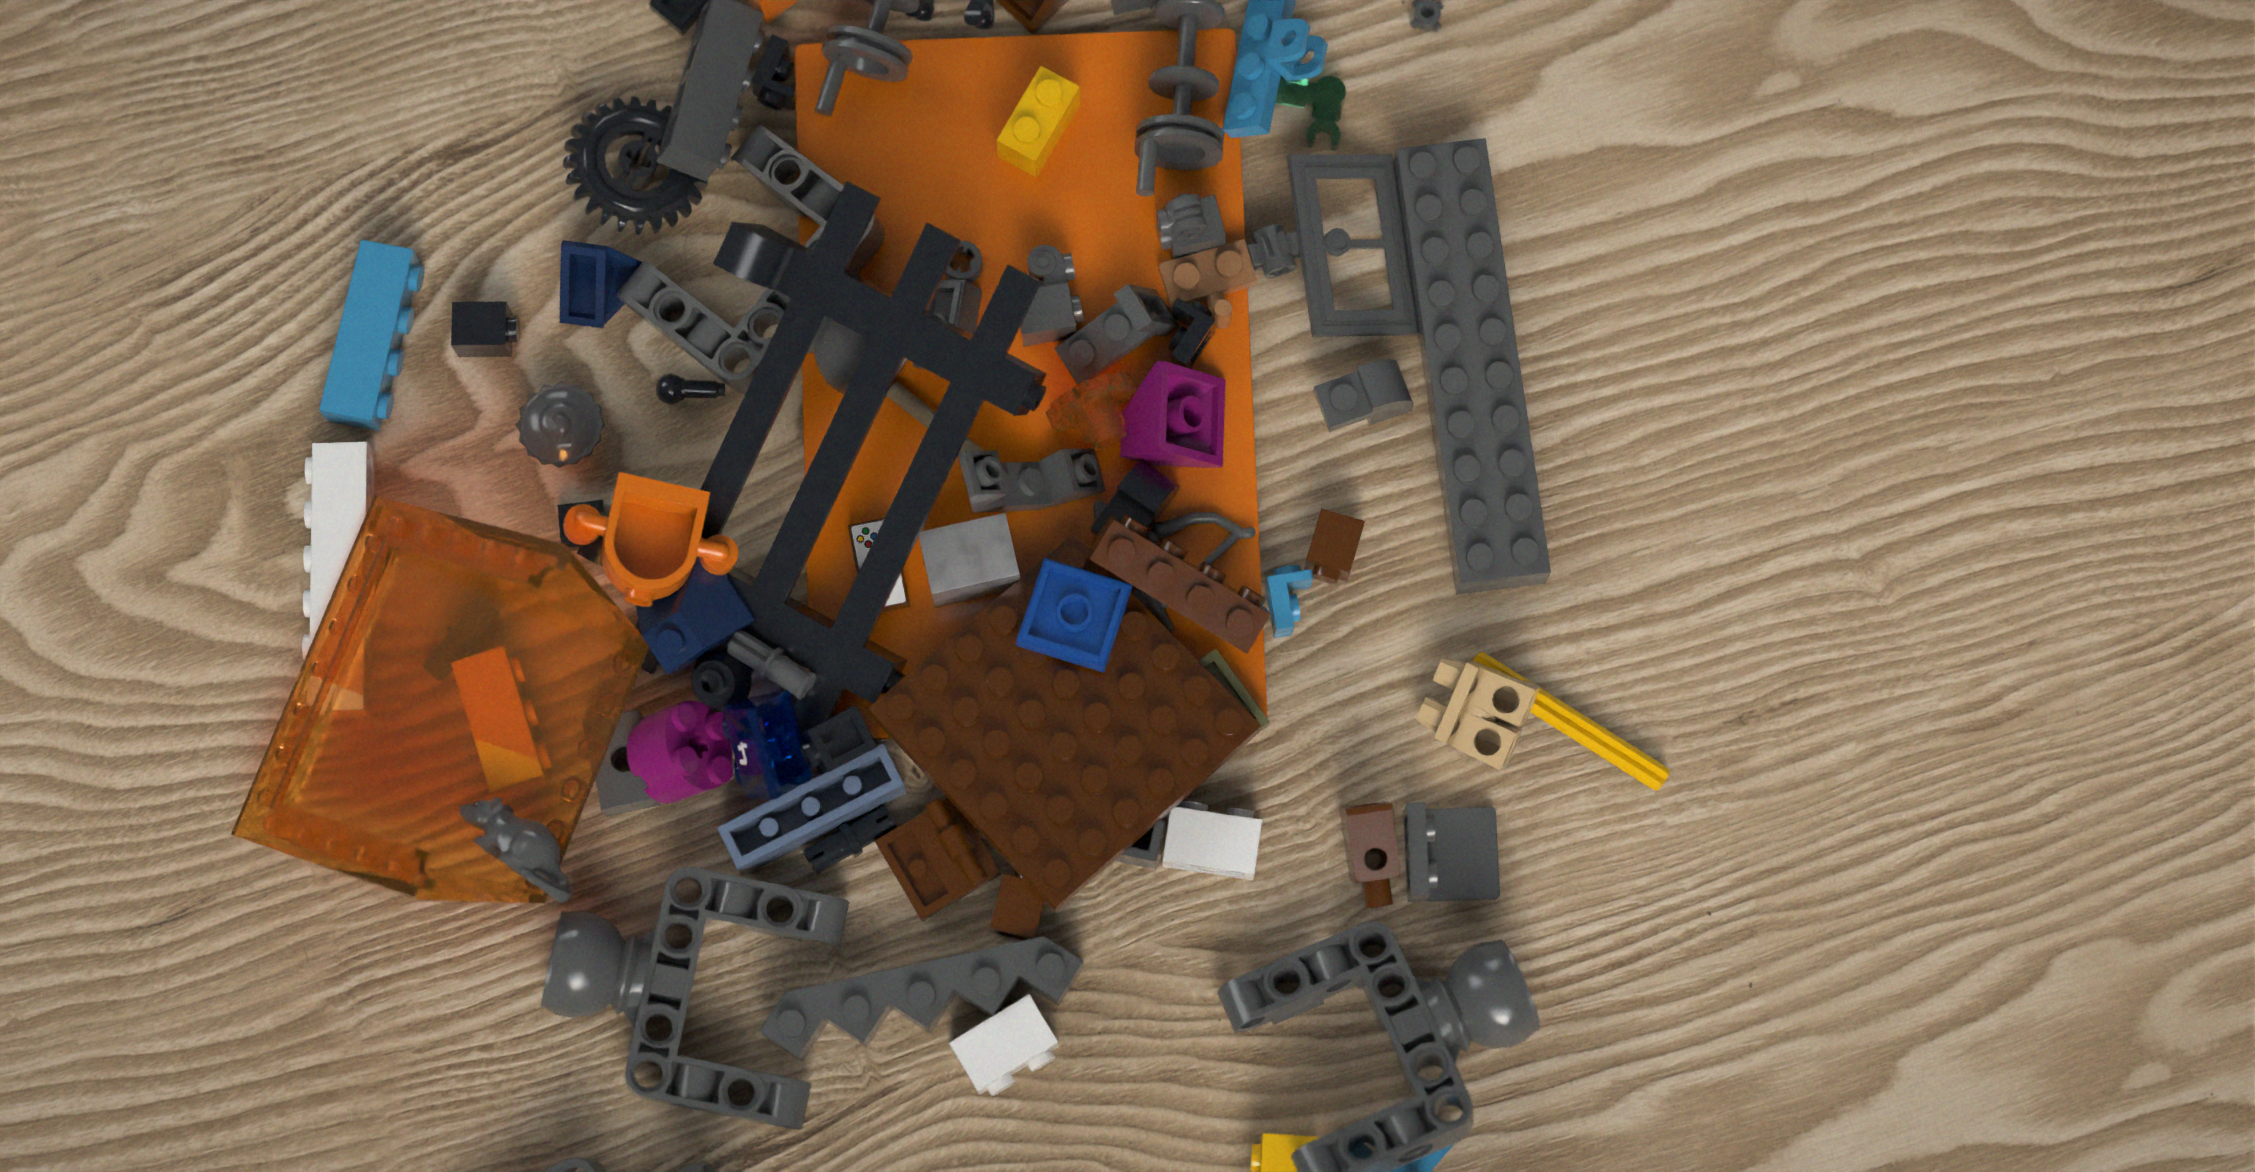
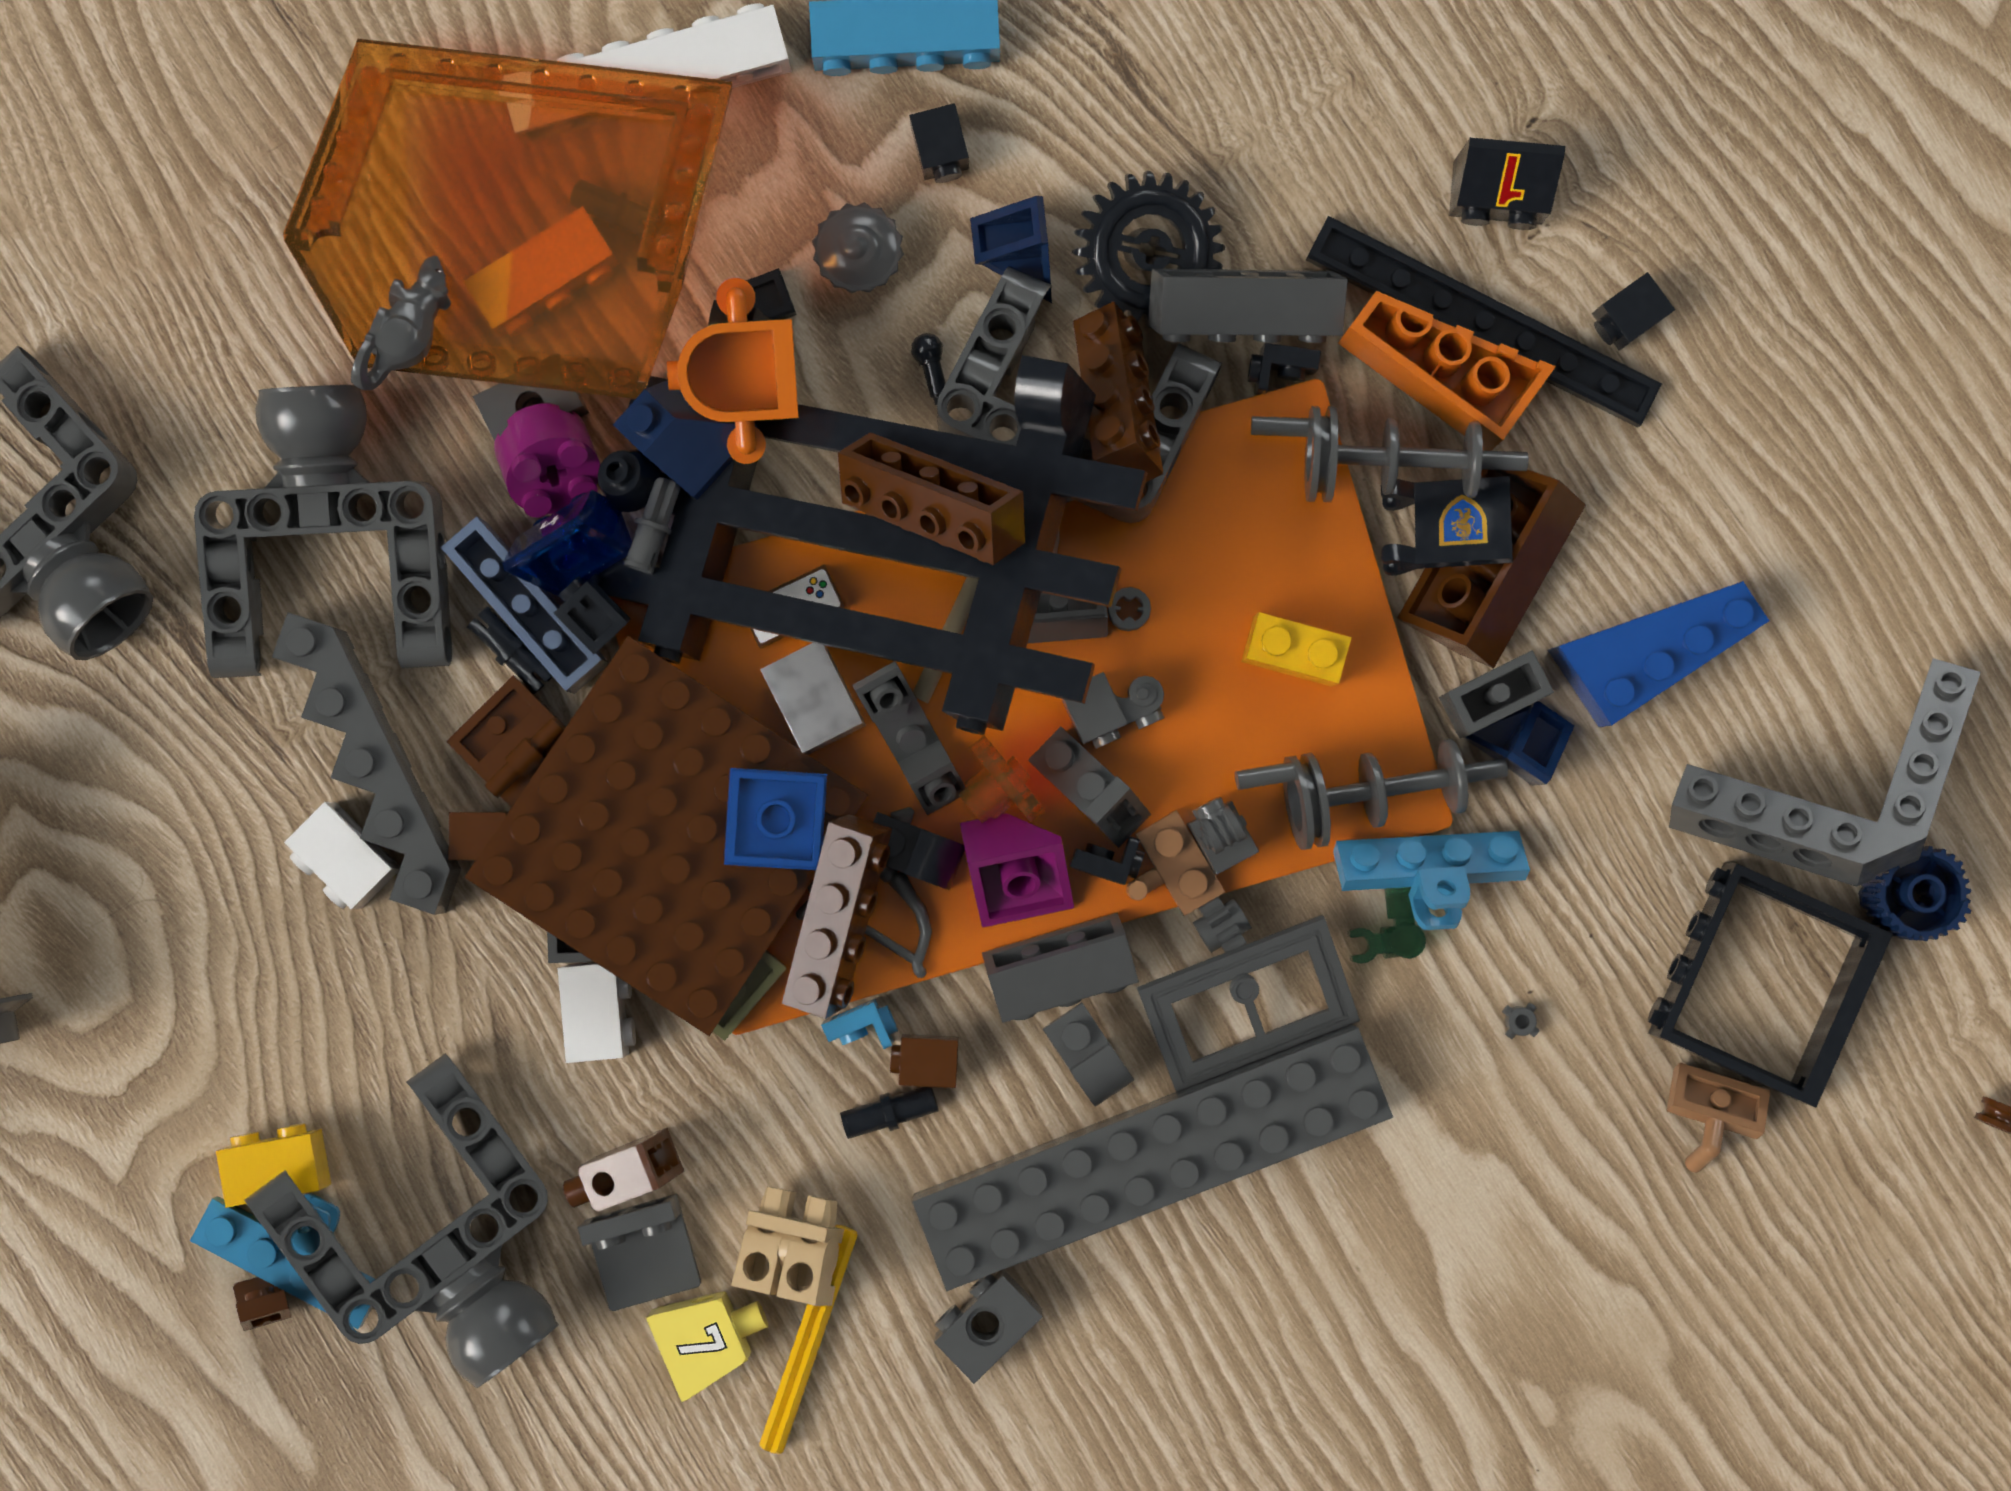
camera: 70 degrees right, 10 degrees up
none -> light yellow torso [646,1291,768,1402]
none -> reddish brown brick [838,432,1025,565]
none -> black pin [840,1087,939,1139]
none -> dark grey brick [934,1269,1043,1384]
none -> dark grey brick [982,912,1139,1023]
none -> reddish brown brick [1073,302,1164,482]

